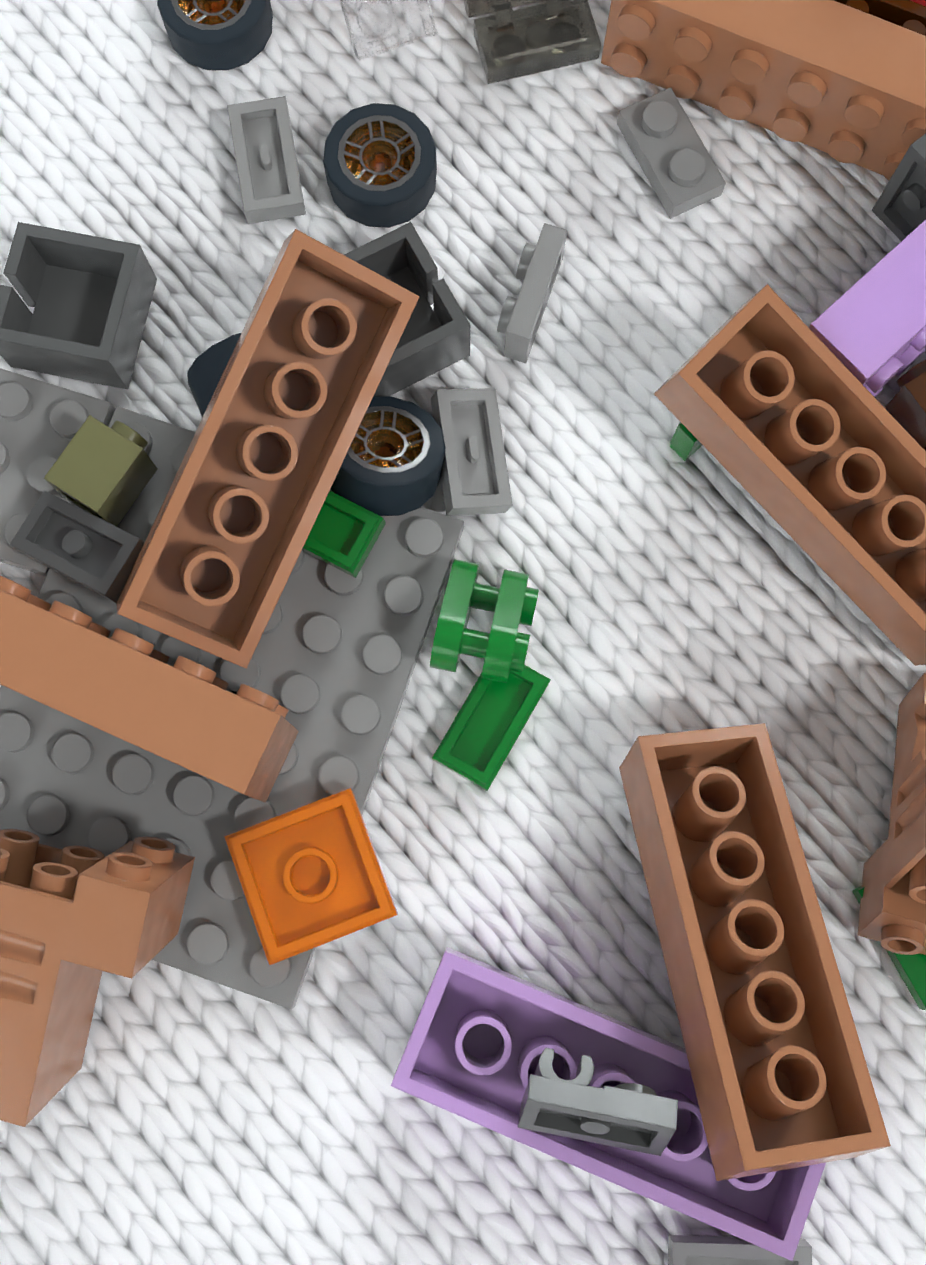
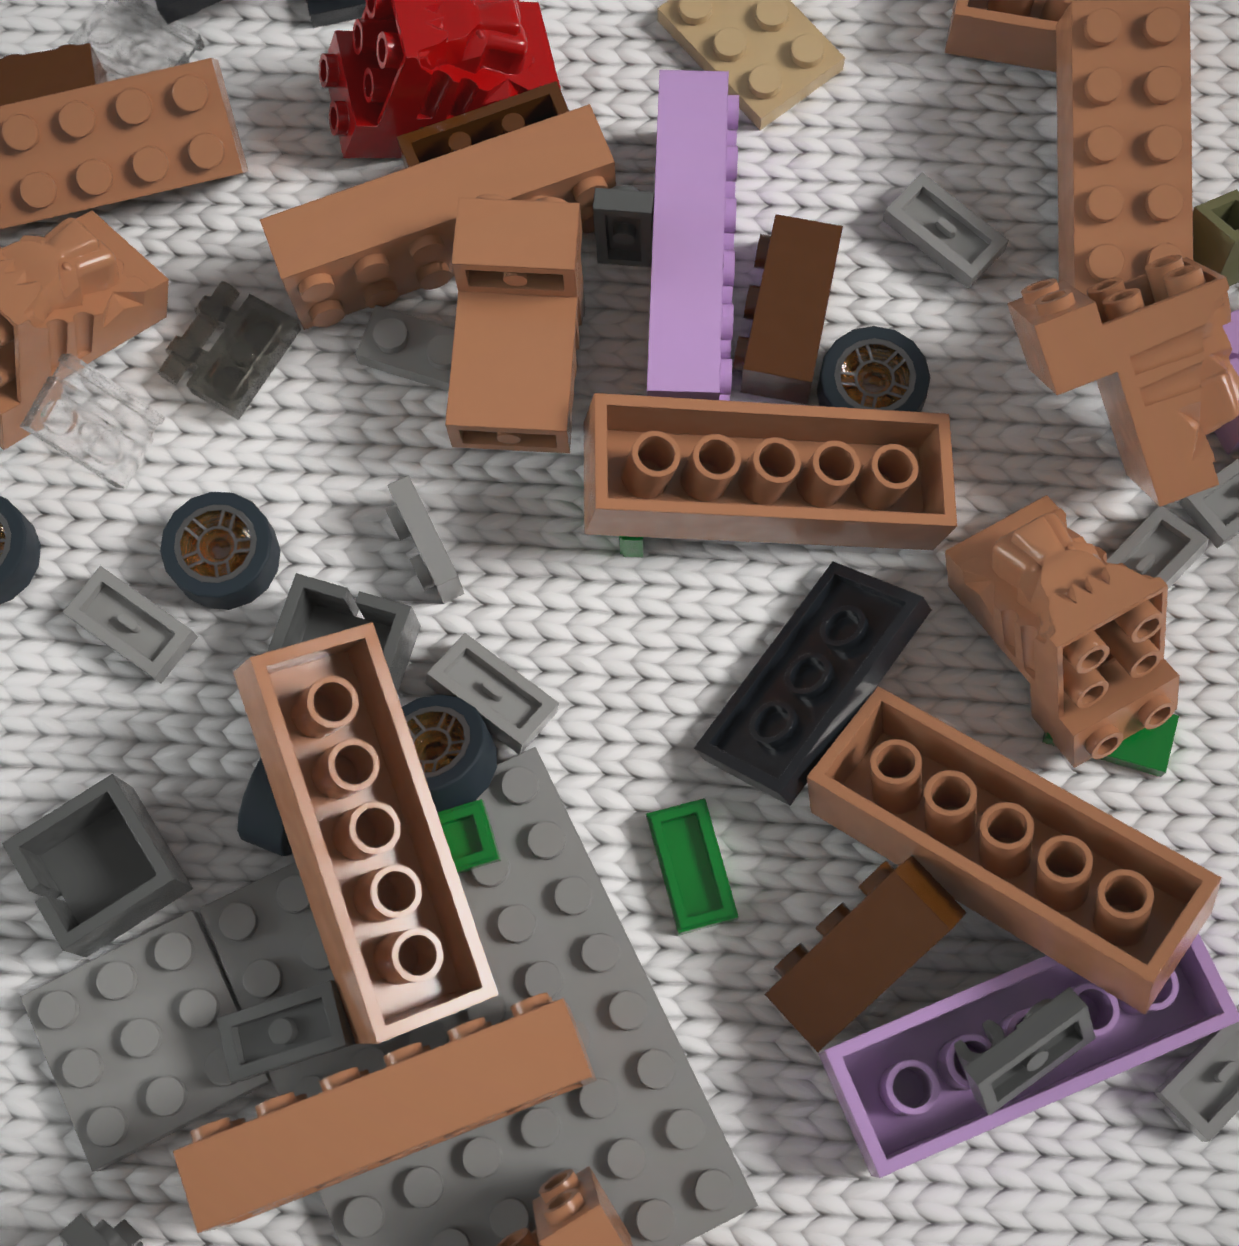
camera: 40 degrees left, 5 degrees down
olive brick [44,415,158,527] -> none
orange tile [225,788,398,966] -> none
green brick [430,559,539,683] -> none
none -> nougat brick [445,194,585,453]
none -> black plate [694,561,932,806]
none -> reddish brown brick [765,855,967,1053]

